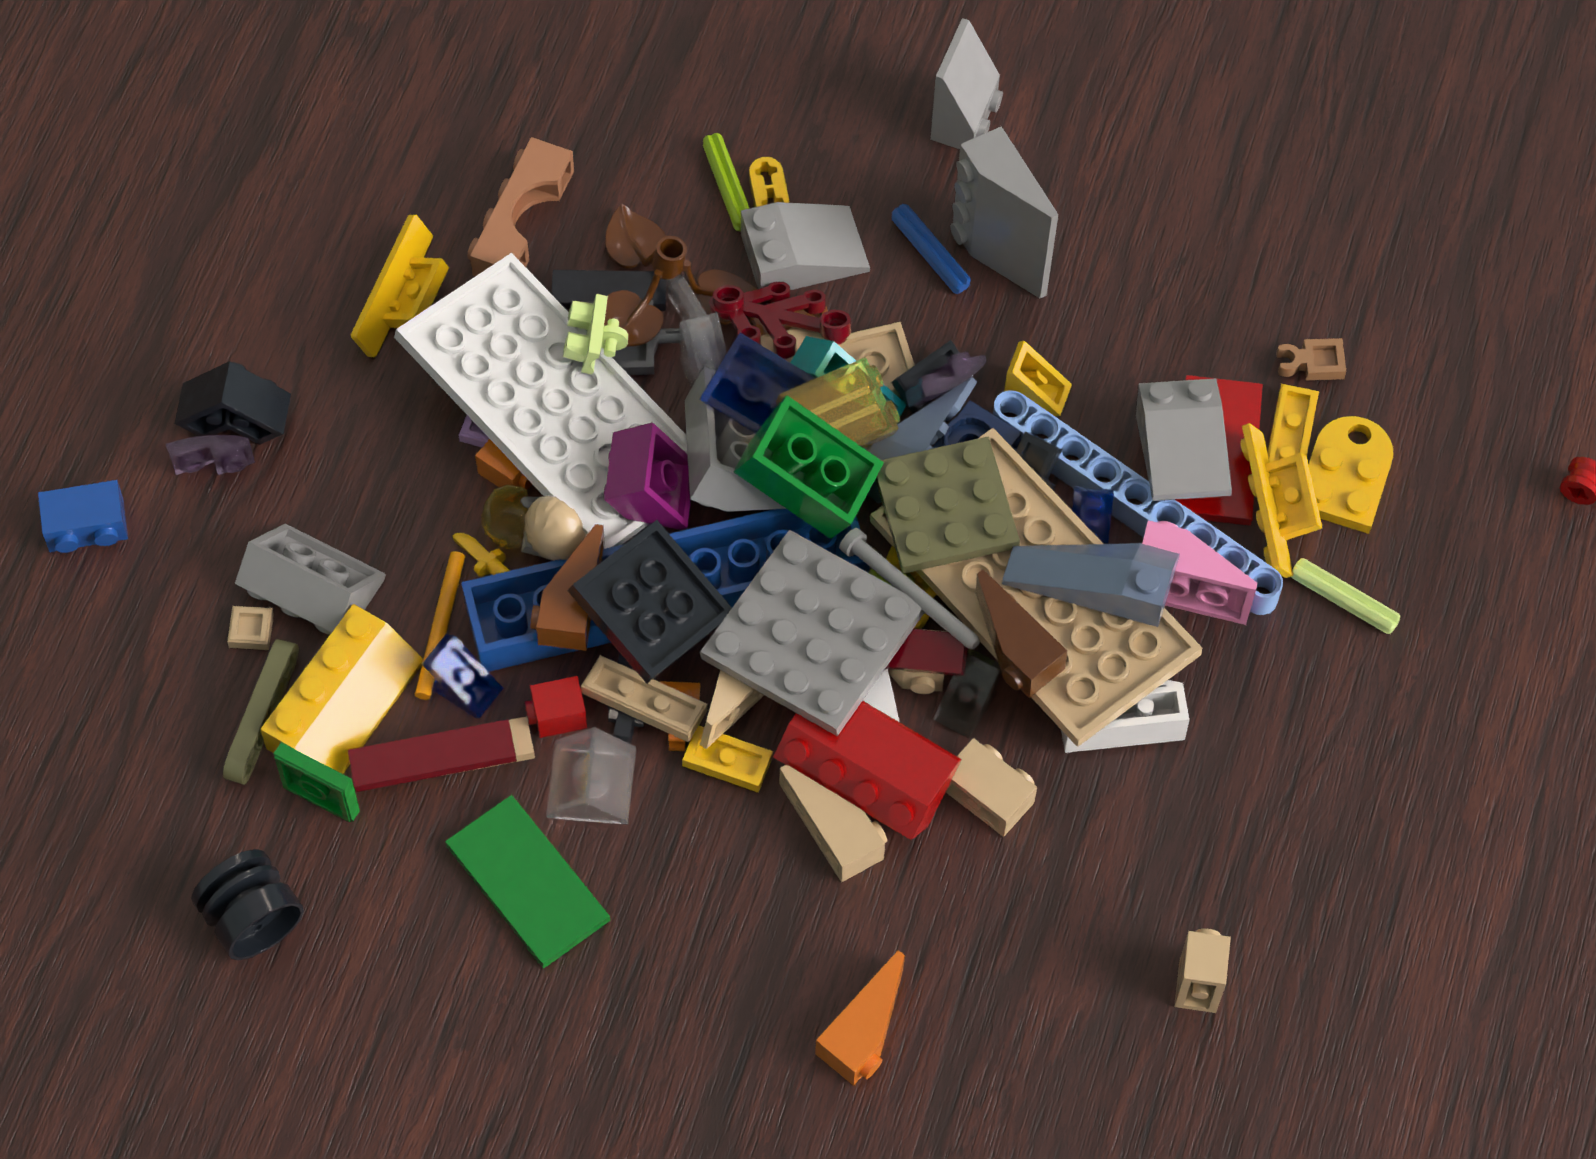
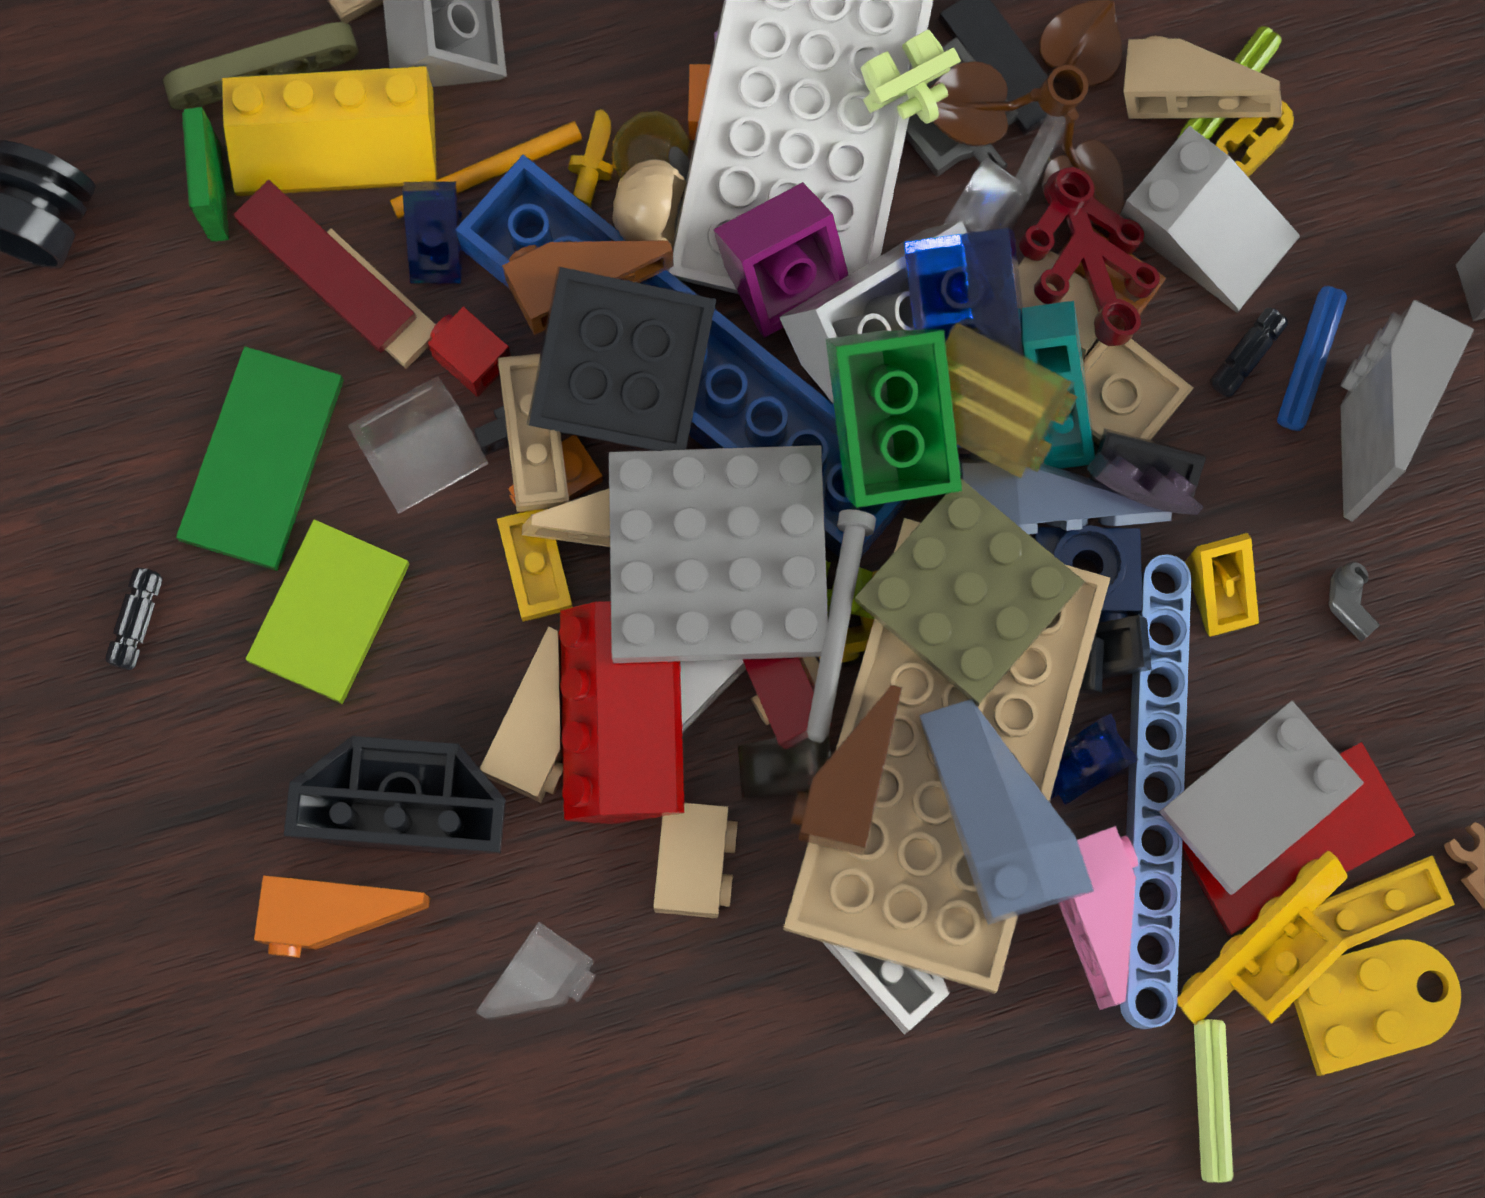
camera: 55 degrees right, 15 degrees up
none -> black axle [105,567,162,670]
none -> lime tile [245,519,410,704]
none -> black wedge [284,736,506,855]
none -> clear slope [476,922,596,1020]
none -> tan slope [1124,36,1282,119]
none -> black axle [1210,307,1288,397]
none -> dark grey arm [1329,562,1380,642]

